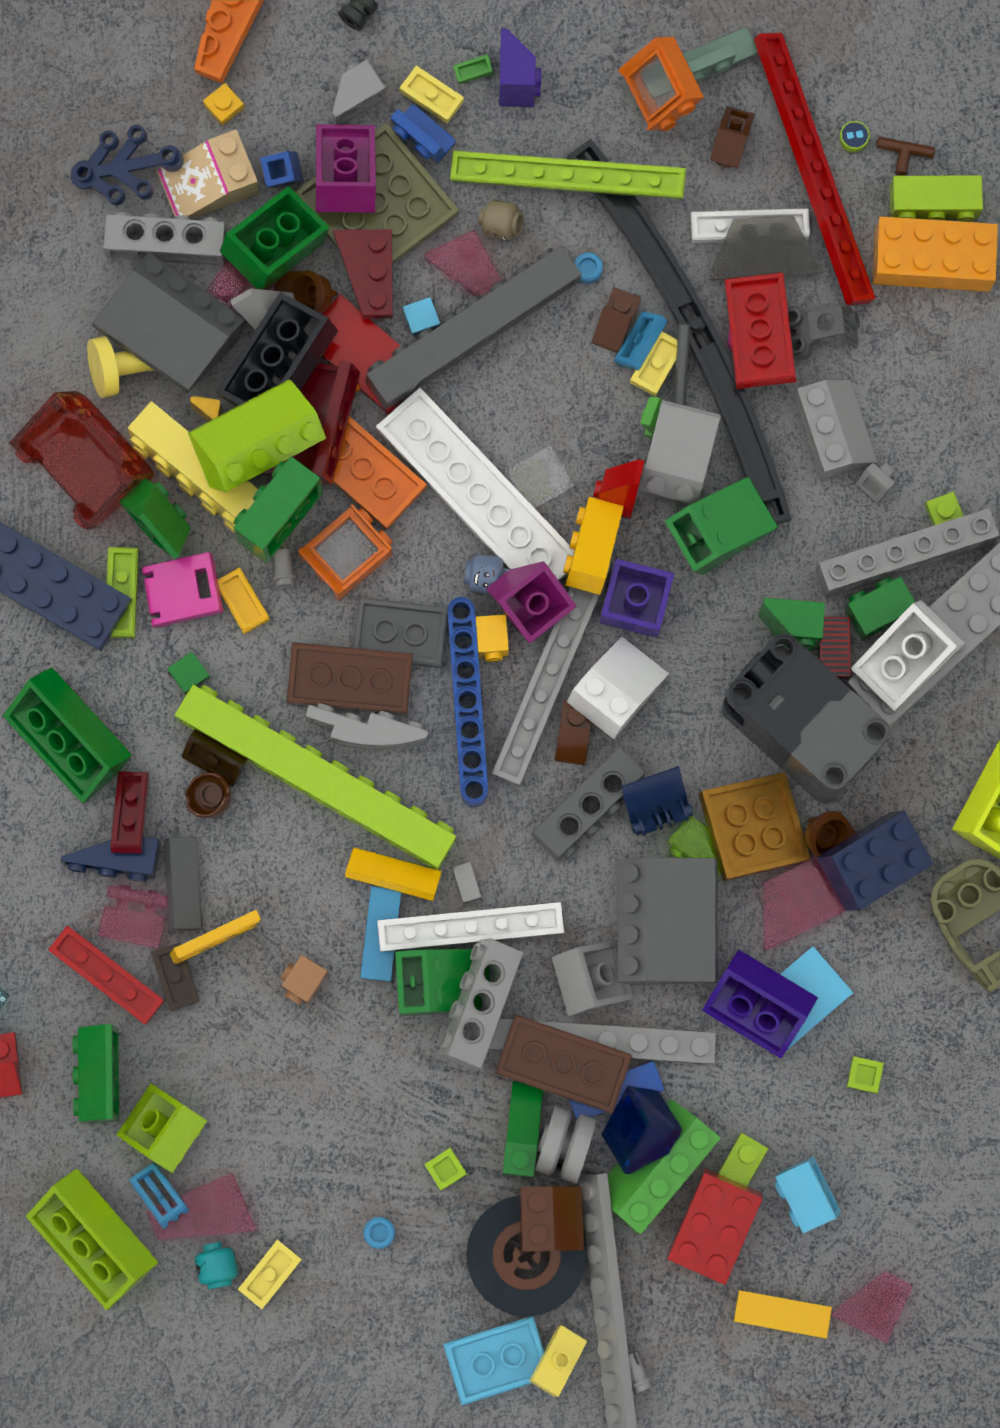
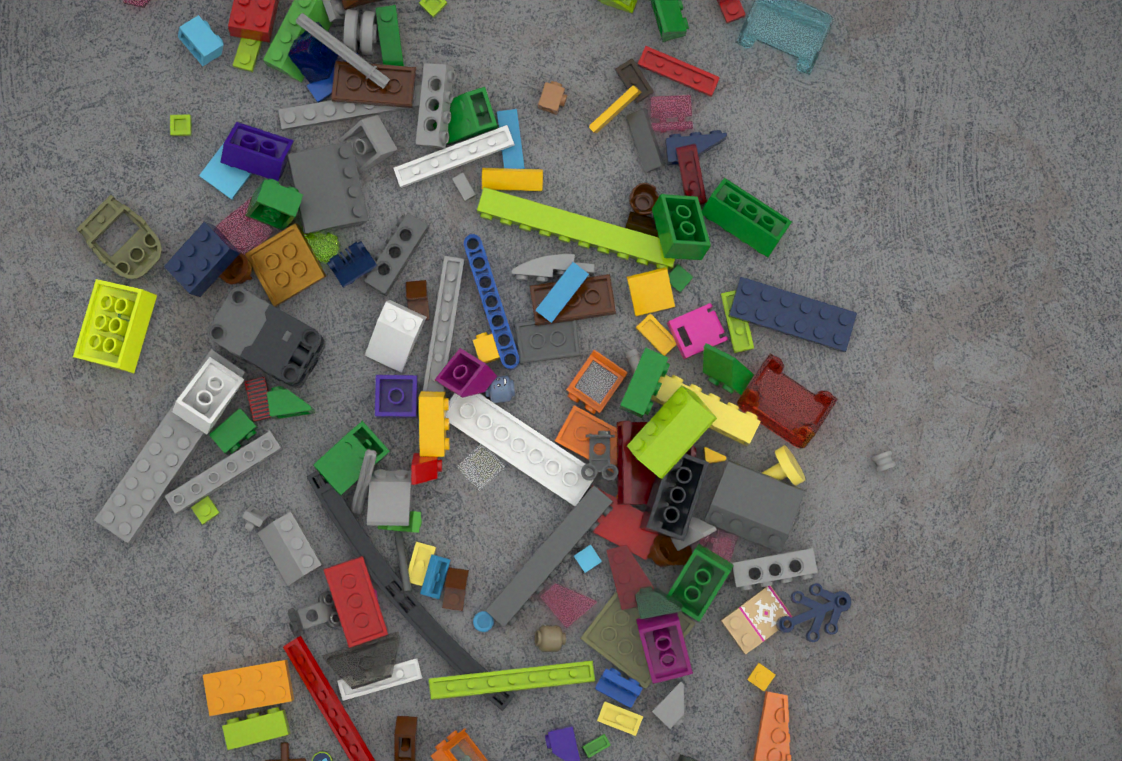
camera: 170 degrees right, 5 degrees up
blue brick [260,151,304,188] -> none
none -> green brick [245,179,304,231]
none -> light grey axle [295,13,390,89]
none -> light grey axle [351,450,377,514]
none -> dark azure tile [535,262,589,323]
none -> dark grey piece [581,431,618,481]
none -> yellow tile [627,267,675,316]
none -> clear green slope [635,586,683,619]
none -> green brick [652,194,711,260]

